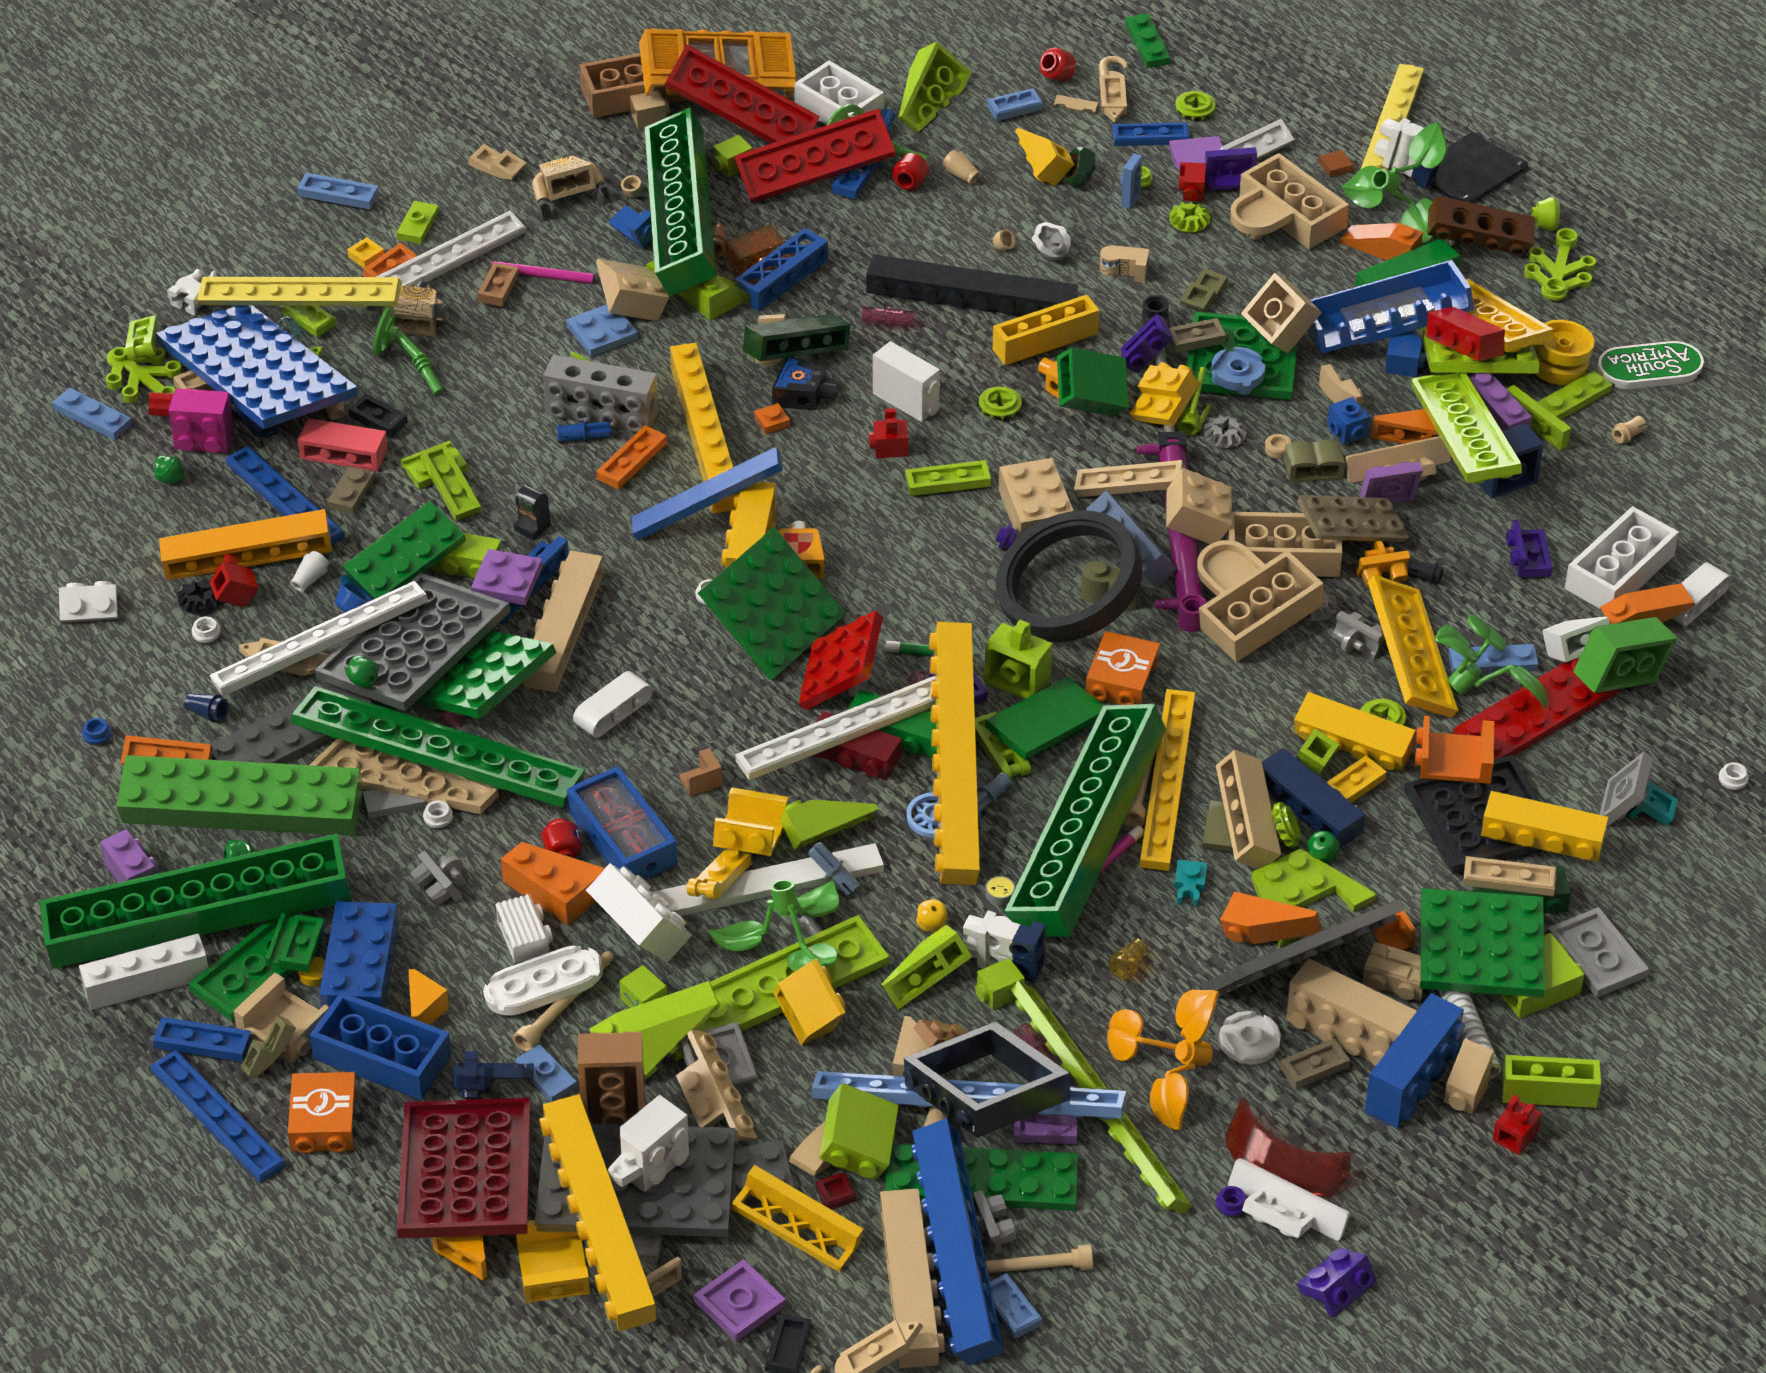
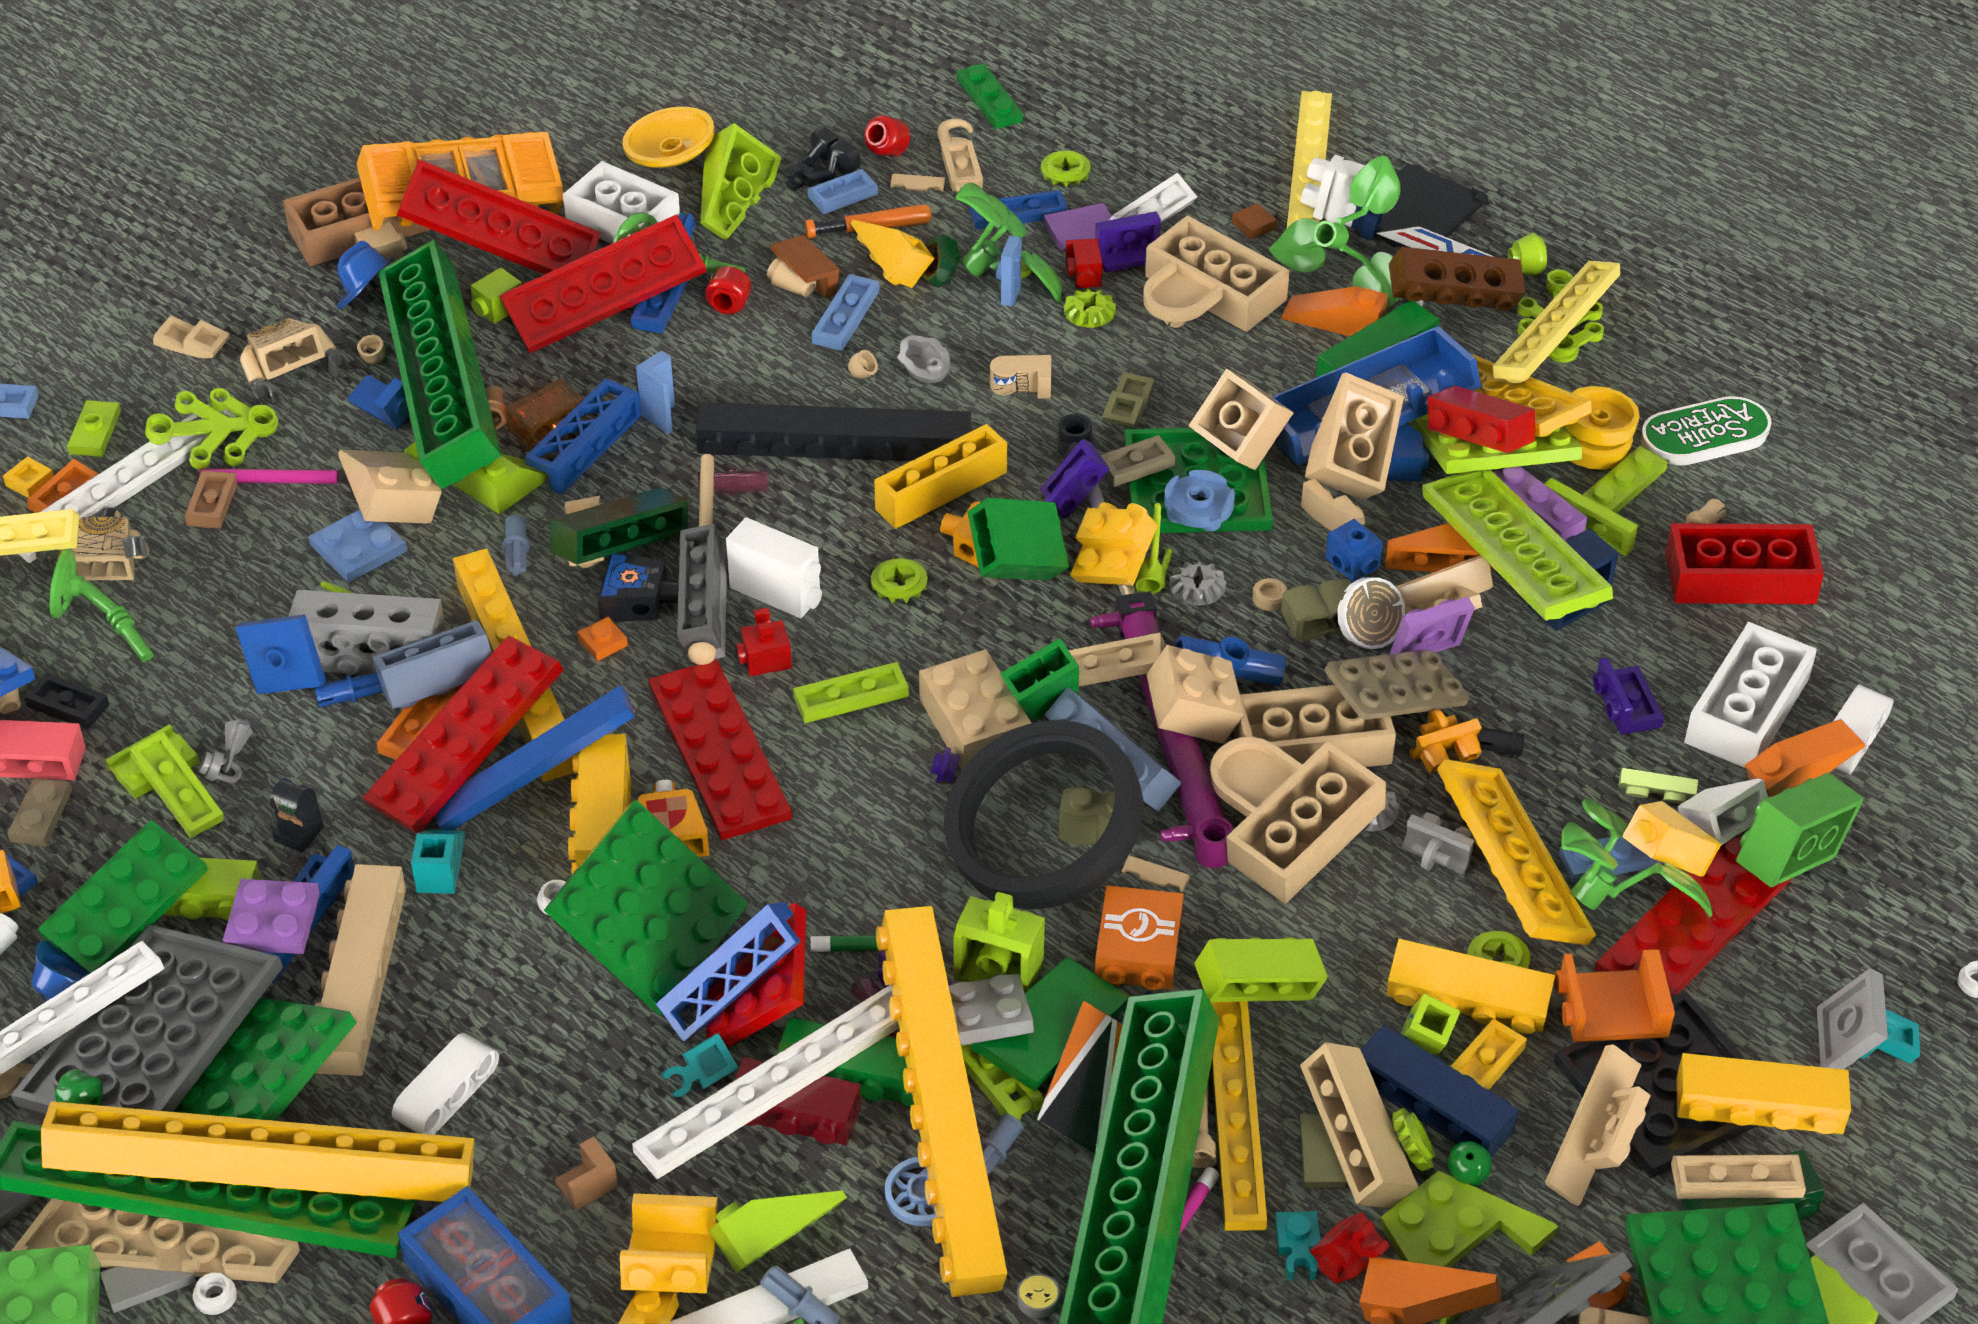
camera: 10 degrees left, 0 degrees up
none -> yellow brick [41,1101,474,1202]
none -> lime plant [145,388,278,470]
none -> light grey piece [198,719,252,783]
none -> blue plate [235,614,326,694]
none -> blue piece [337,240,394,309]
none -> red plate [363,635,564,834]
none -> sand blue brick [372,620,492,709]
none -> teal slope [411,829,466,894]
none -> sand blue axle [502,515,530,576]
none -> yellow dish [623,107,715,168]
none -> medium blue panel [636,351,675,435]
none -> red plate [648,659,792,841]
none -> fence [656,902,801,1042]
none -> teal plate [661,1033,738,1097]
none -> dark grey piece [677,454,727,665]
none -> dark orange panel [771,235,840,298]
none -> black piece [785,126,861,191]
none -> orange piece [805,204,931,239]
none -> medium blue plate [811,274,879,351]
none -> light grey plate [949,973,1034,1045]
none -> bright green plant [955,183,1062,304]
none -> green torso [1000,638,1079,720]
none -> sticker [1037,1001,1123,1154]
none -> tan piece [1122,855,1190,893]
none -> blue piece [1175,636,1286,686]
none -> lime brick [1194,937,1328,1002]
none -> tan slope [1305,372,1404,500]
none -> red brick [1309,1212,1390,1284]
none -> tile [1337,577,1405,649]
none -> white sticker [1376,226,1494,257]
none -> light yellow plate [1493,261,1620,383]
none -> tan bracket [1545,1044,1651,1206]
none -> yellowish green plate [1618,768,1698,804]
none -> yellow slope [1622,801,1721,876]
none -> red brick [1665,523,1824,604]

